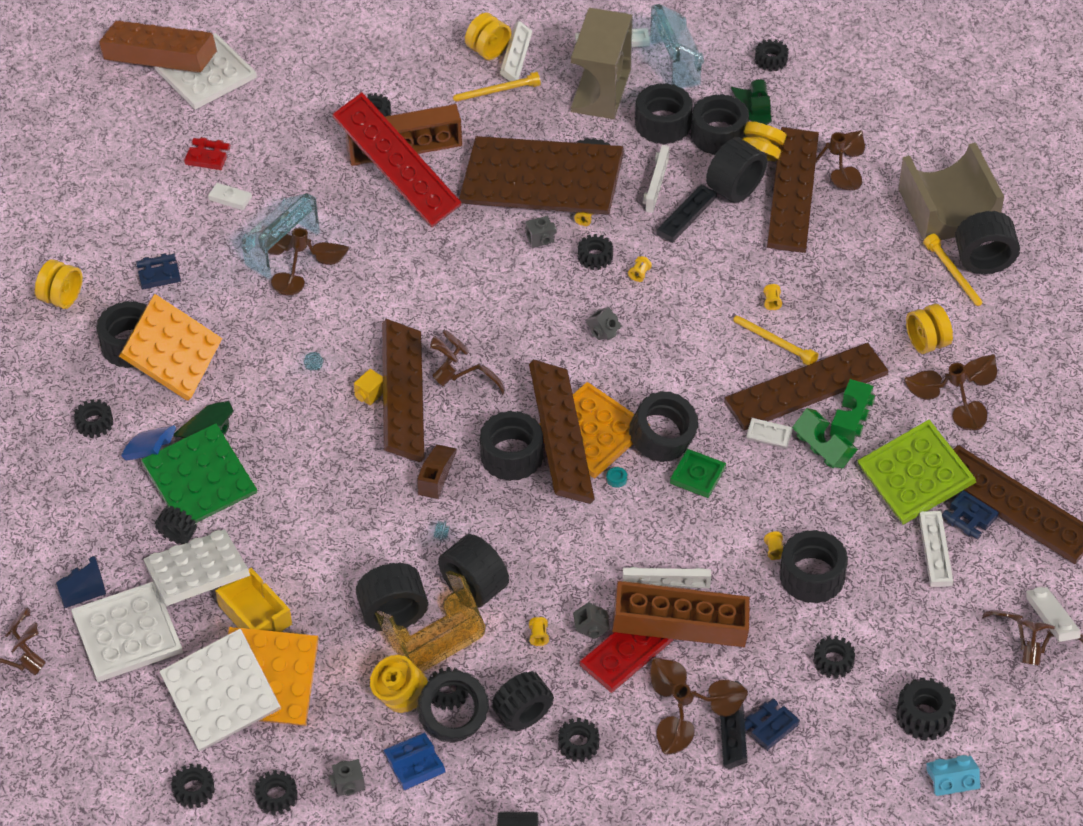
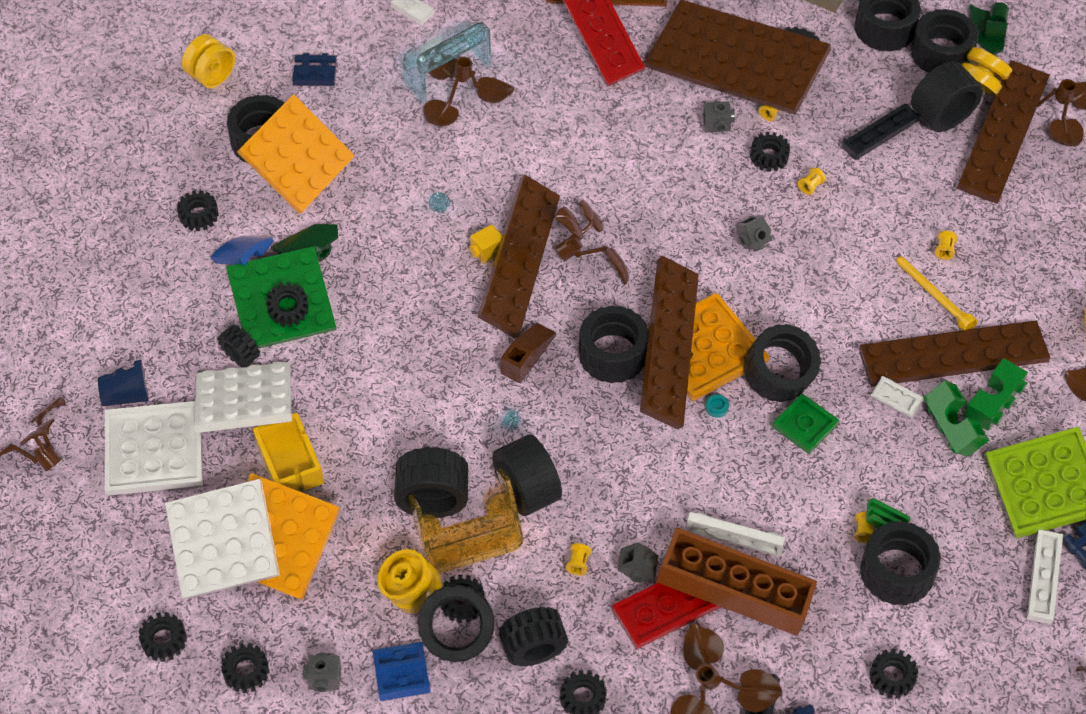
camera: 15 degrees right, 5 degrees up
white plate [643,145,670,213] -> none
none -> black tyre [266,282,309,327]
none -> green tile [866,498,910,528]

